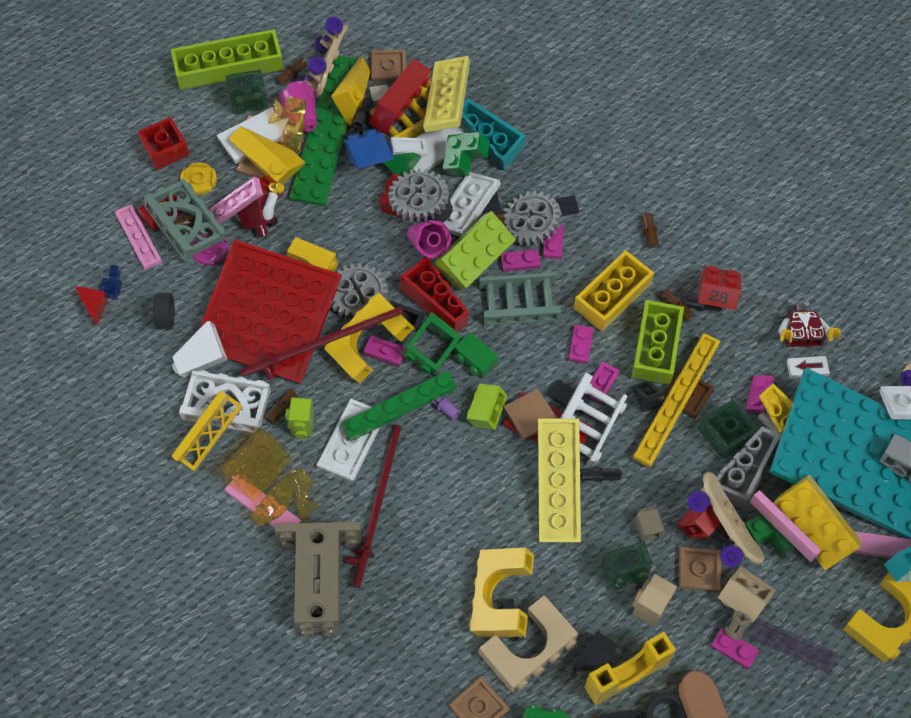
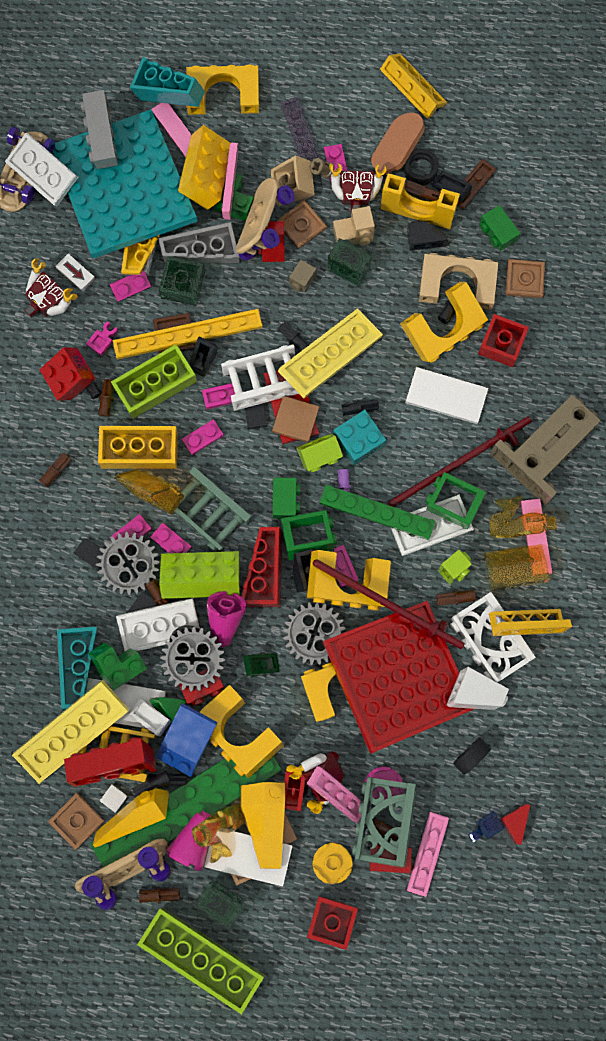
camera: 130 degrees left, 15 degrees up
none -> dark pink plate [86,322,118,356]
none -> clear yellow slope [114,468,184,515]
none -> yellow arch [199,685,284,779]
none -> dark green slope [243,653,280,677]
none -> torso [329,162,386,211]
none -> teal brick [333,410,386,466]
none -> black axle [341,400,379,416]
none -> reddish brown axle [405,180,441,201]
none -> white tile [405,367,488,424]
none -> green window [425,472,486,530]
none -> red brick [478,314,529,368]

